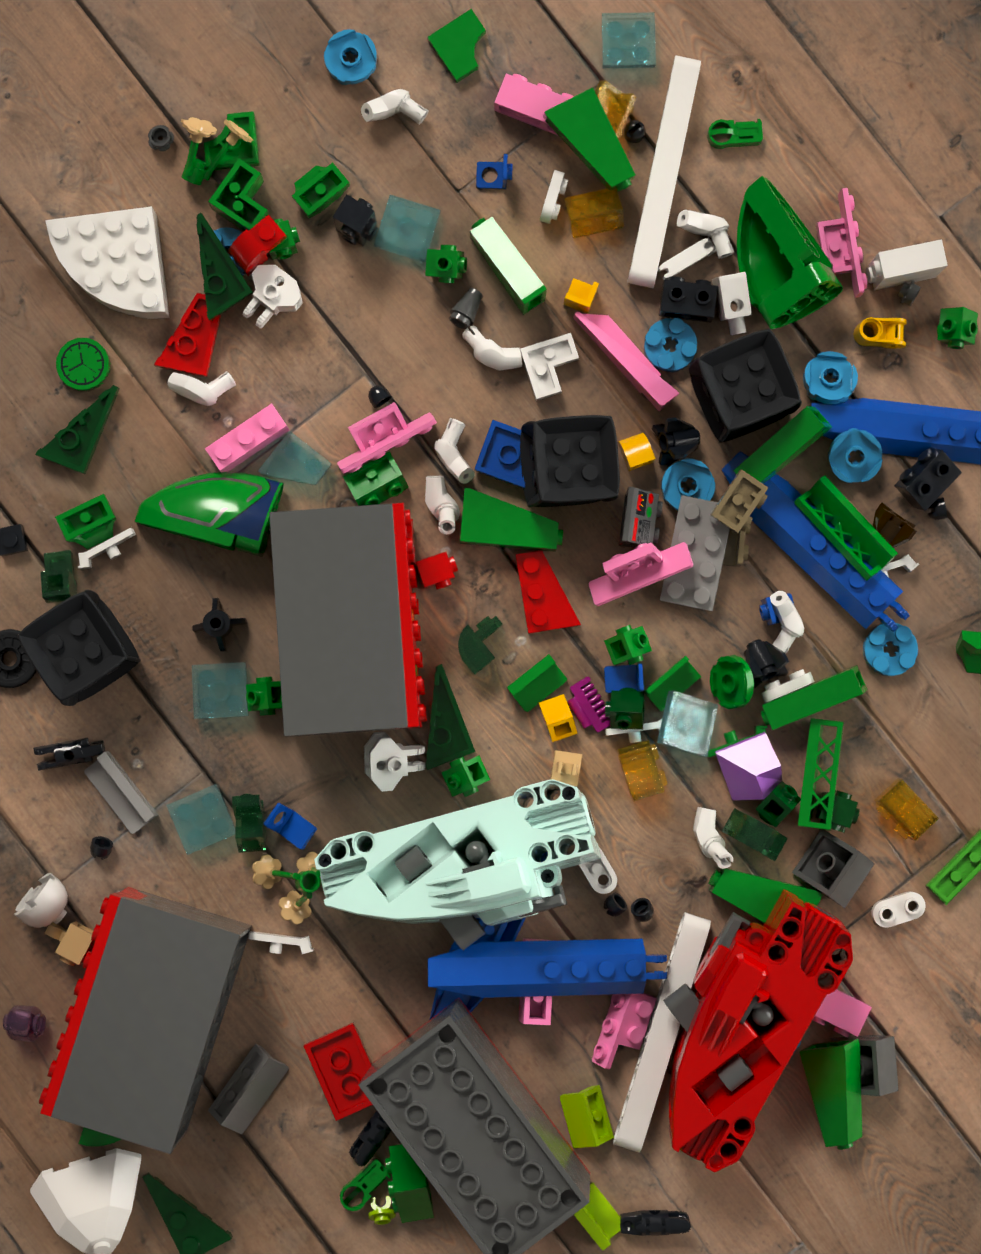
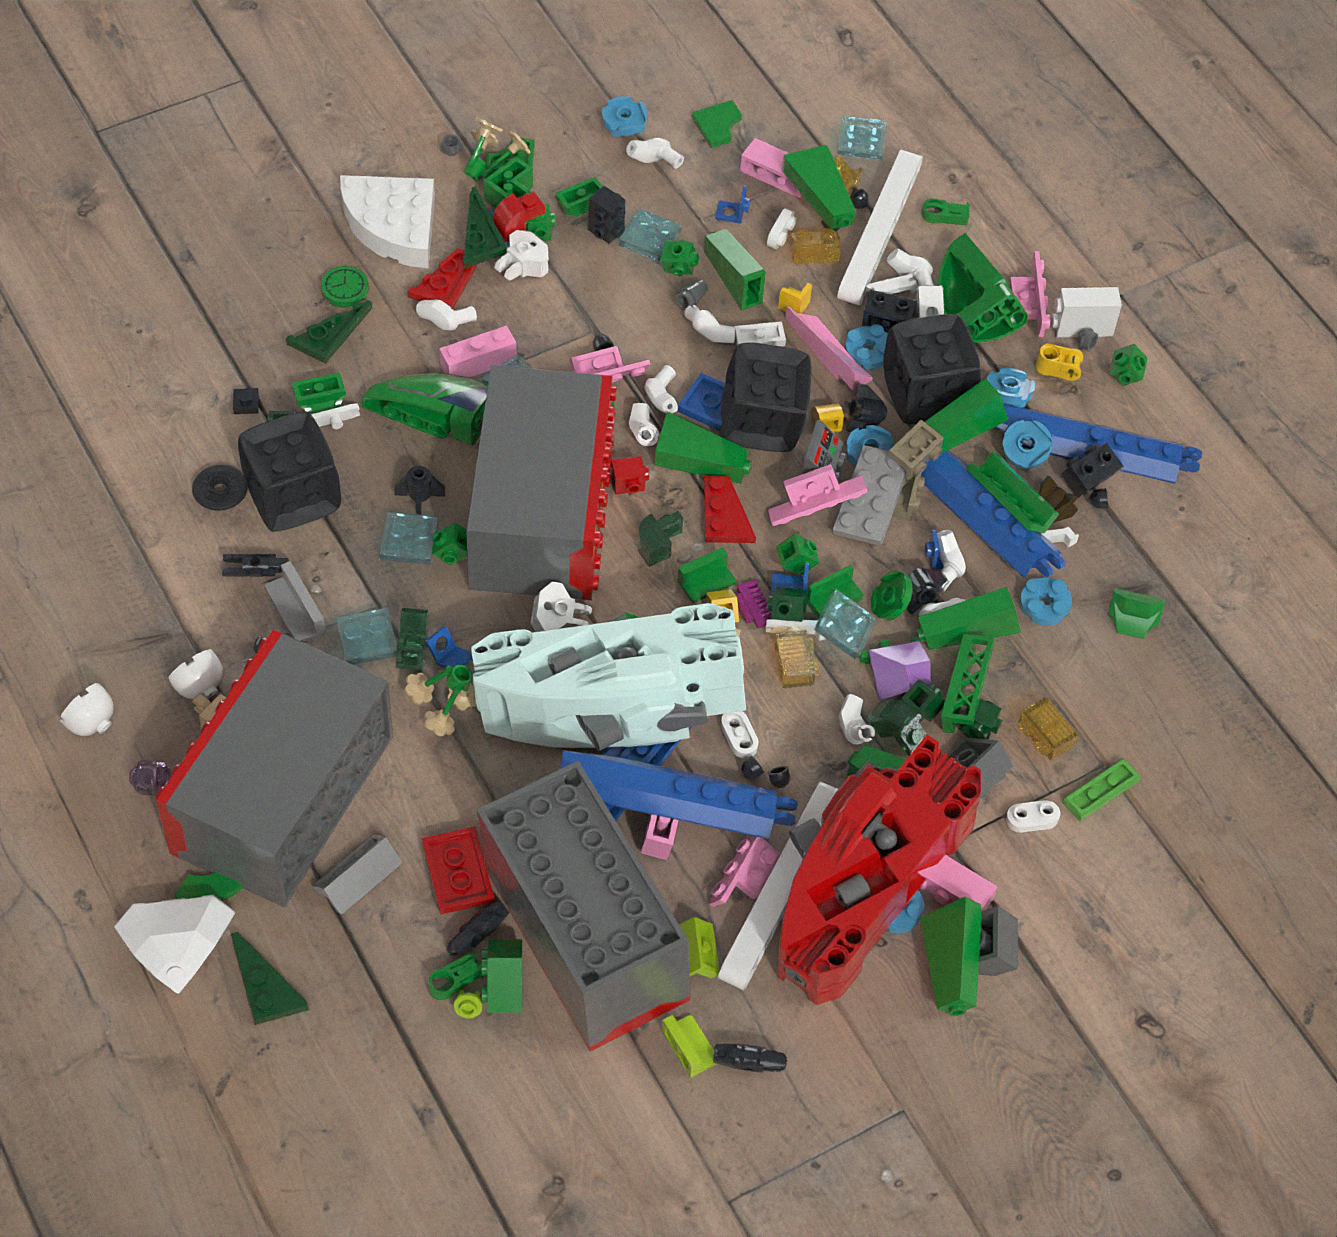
camera: 10 degrees right, 30 degrees down
white piece [248,931,314,954] -> none
dark green wing [426,664,475,770] -> none

